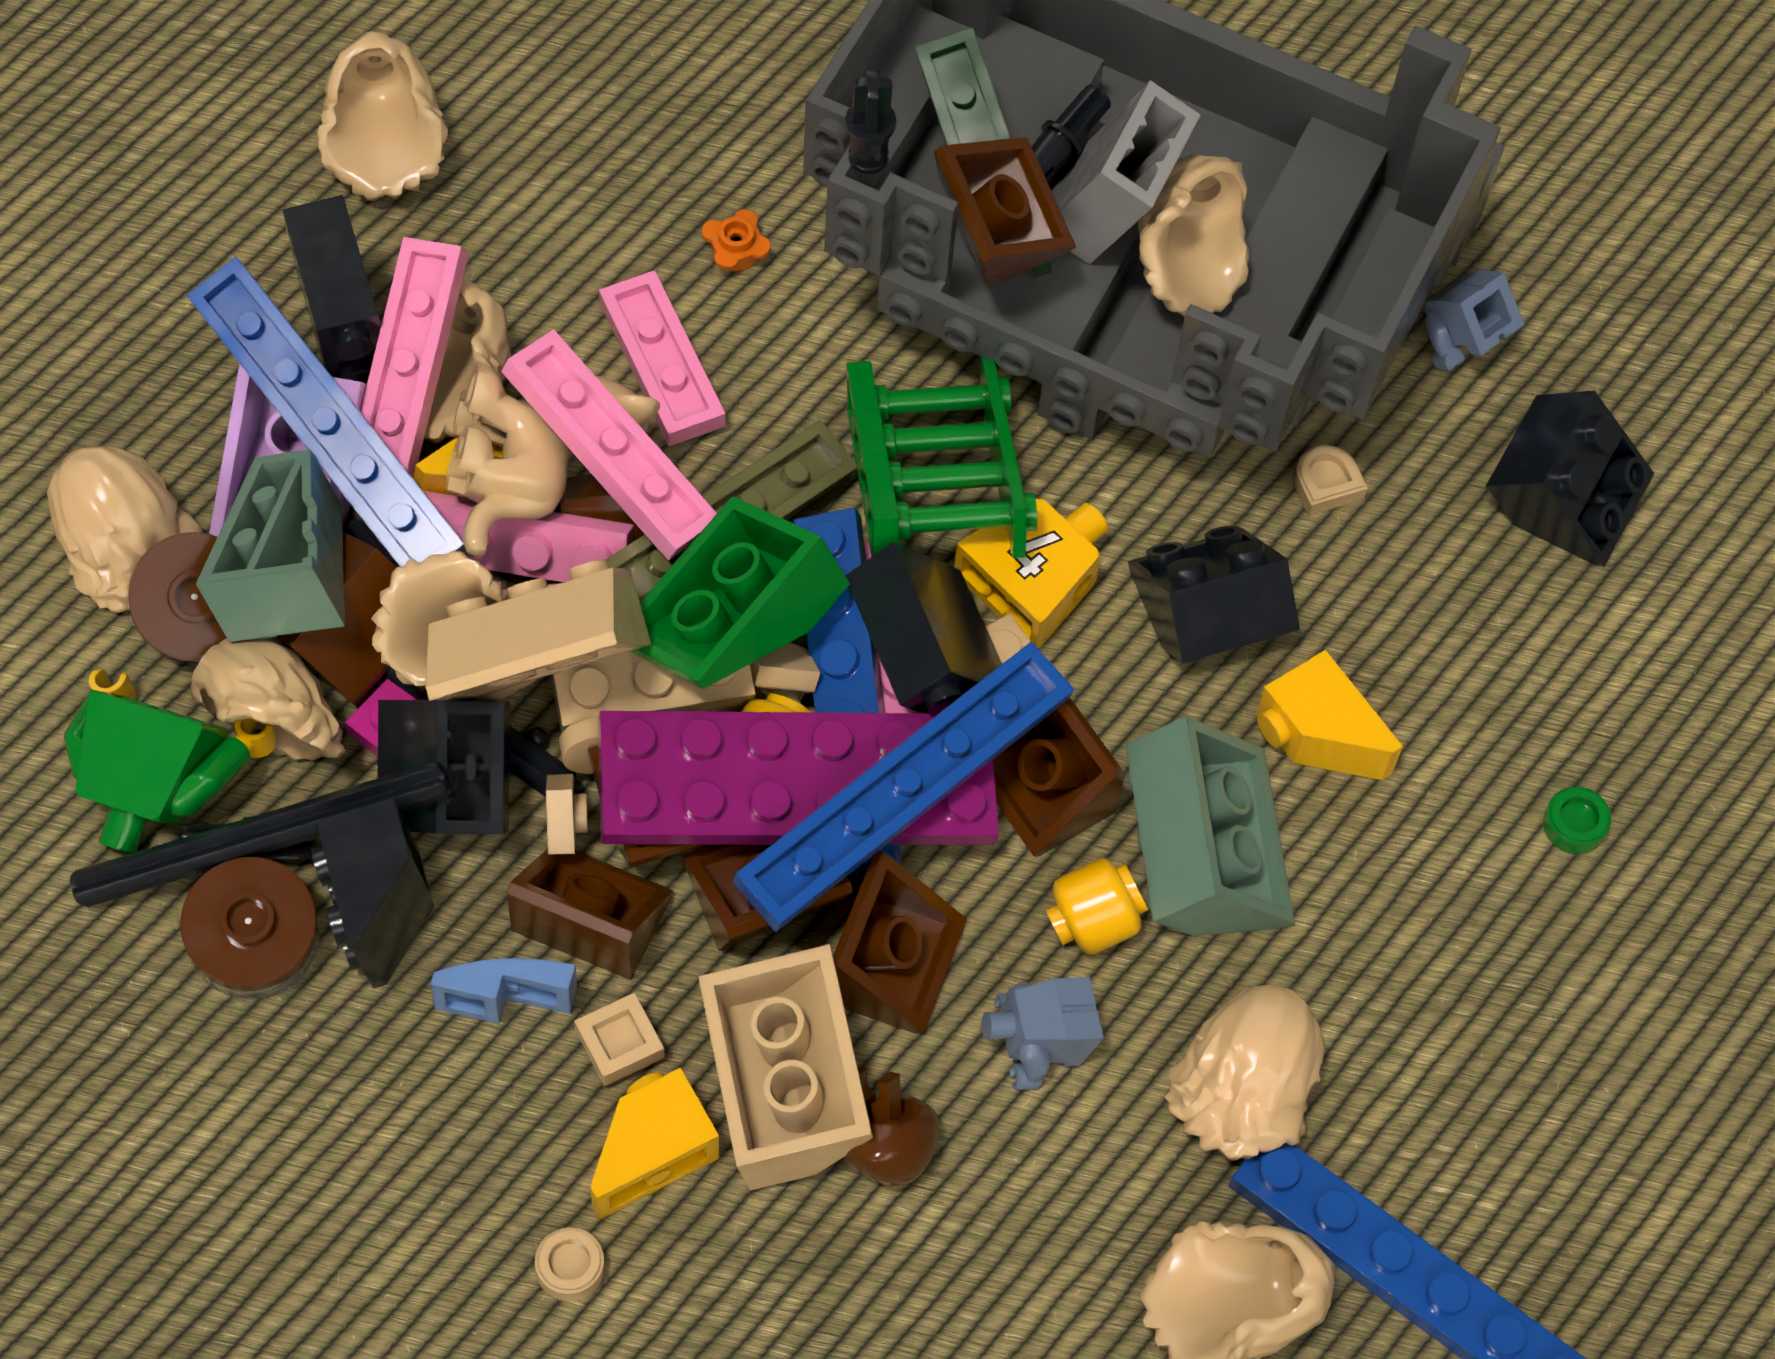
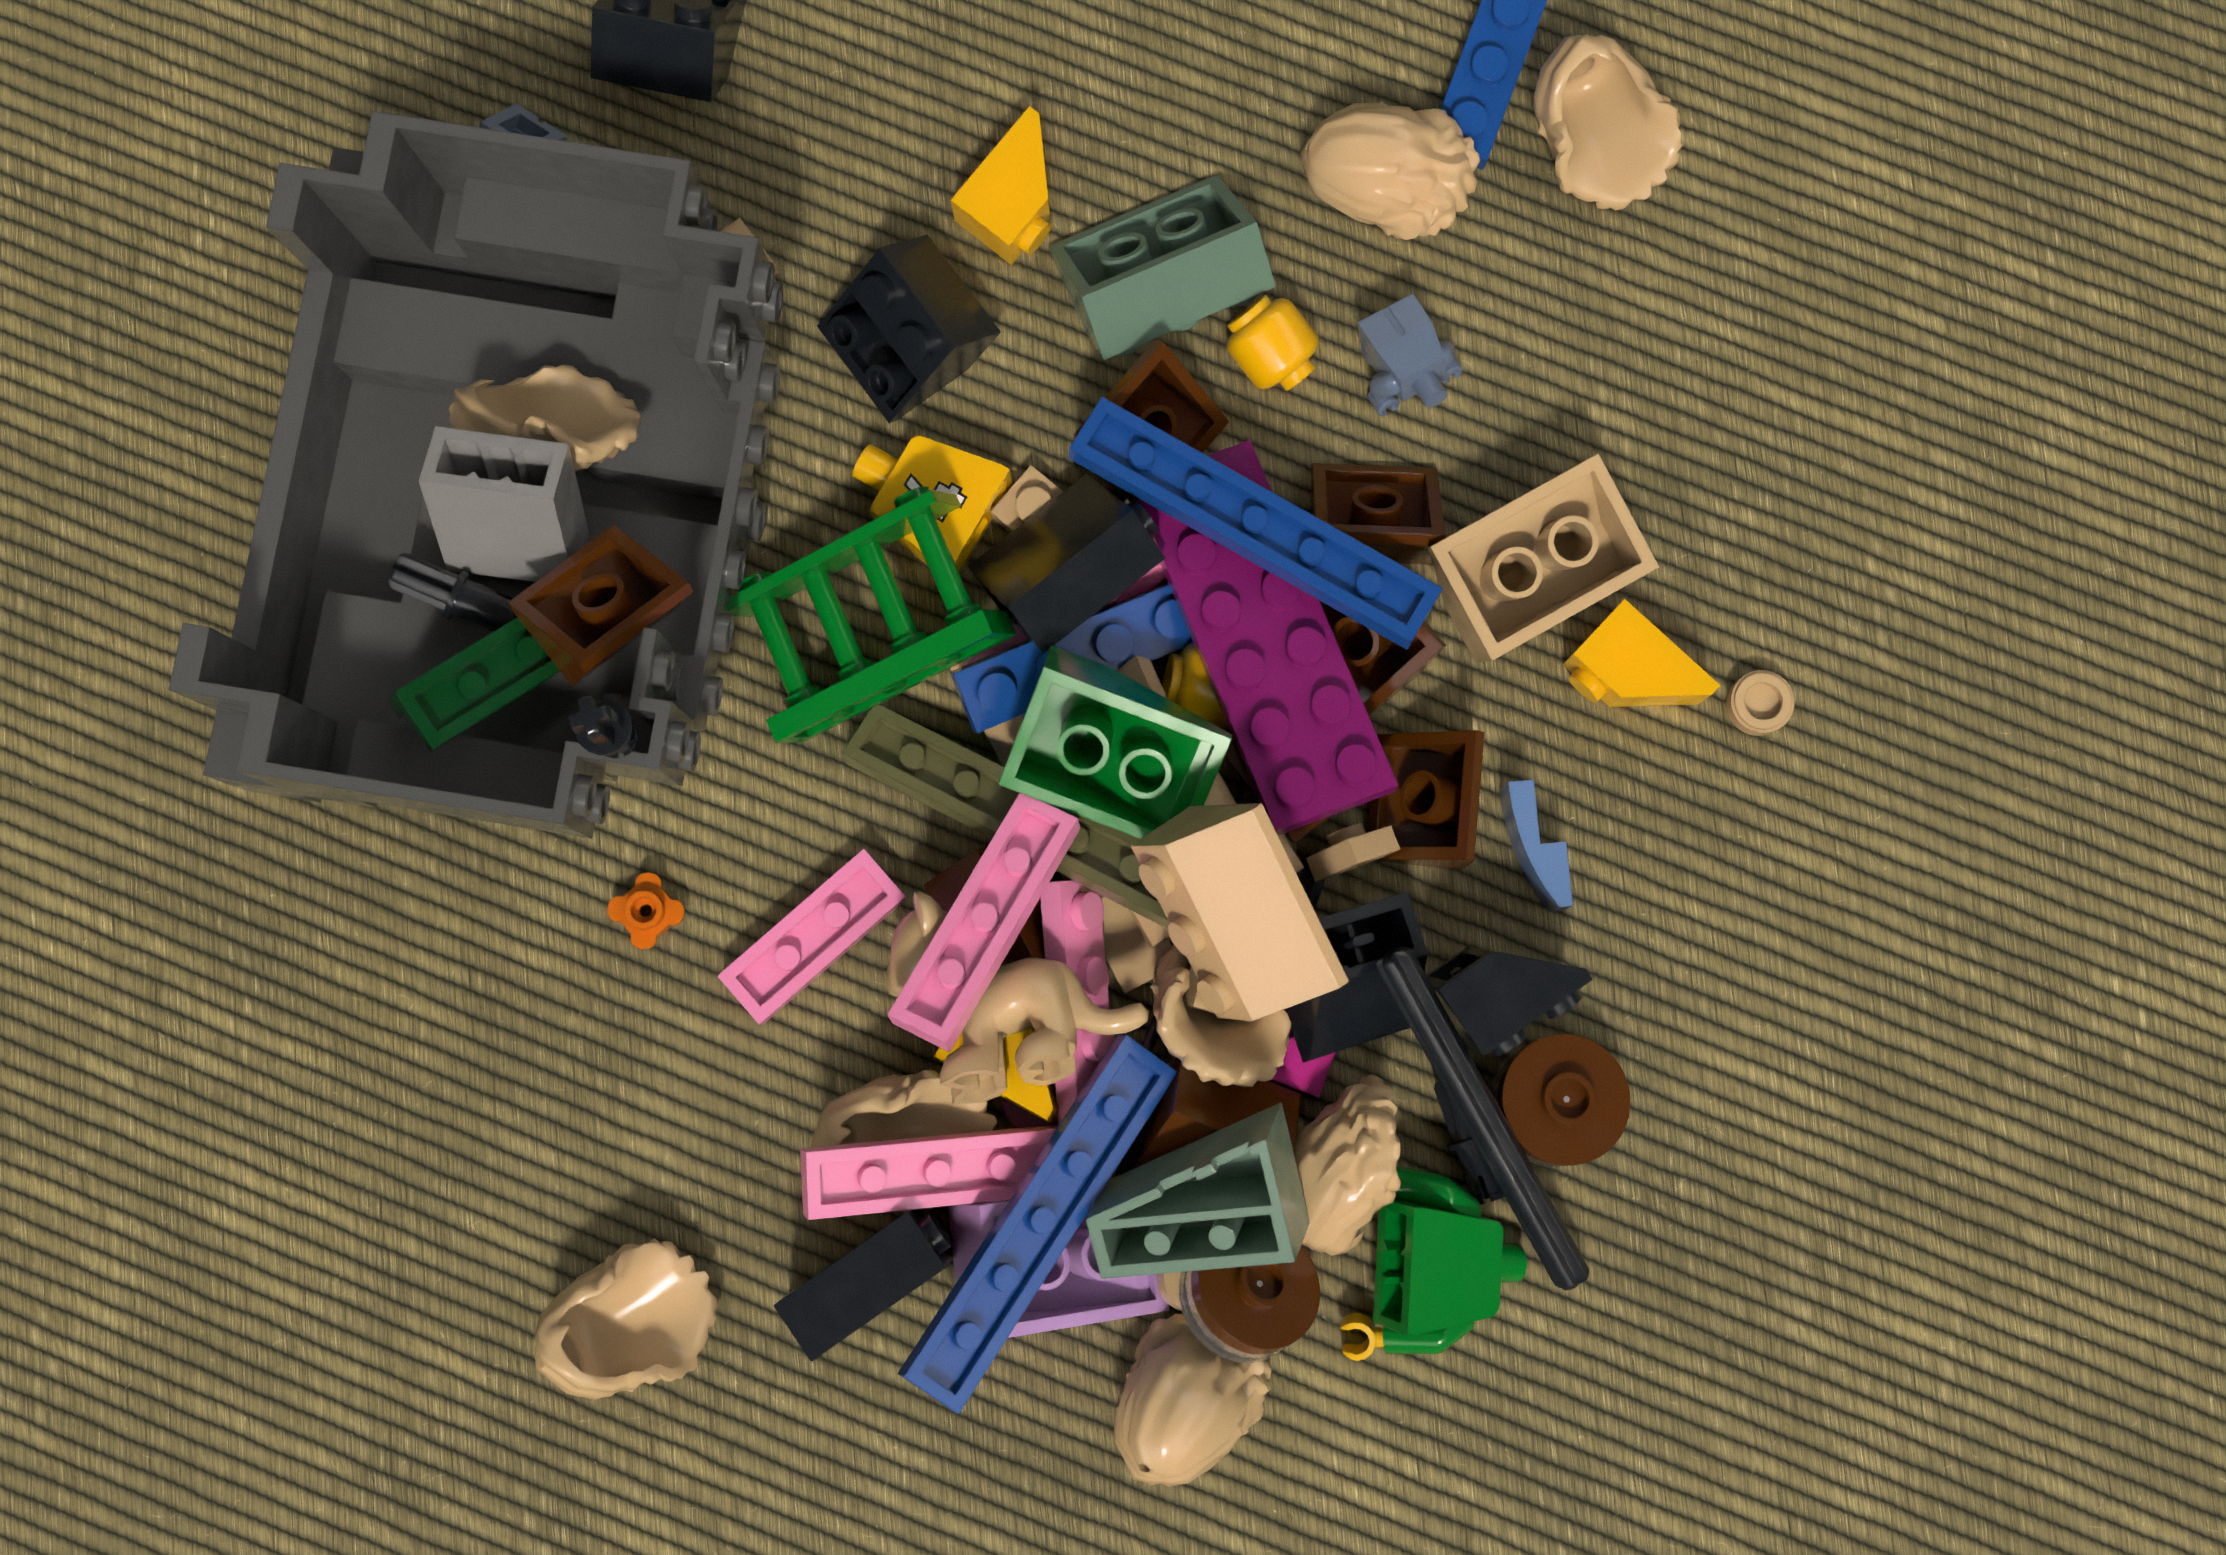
camera: 100 degrees left, 20 degrees up
tan plate [574,992,665,1086] -> none
reddish brown piece [843,1067,940,1187] -> none

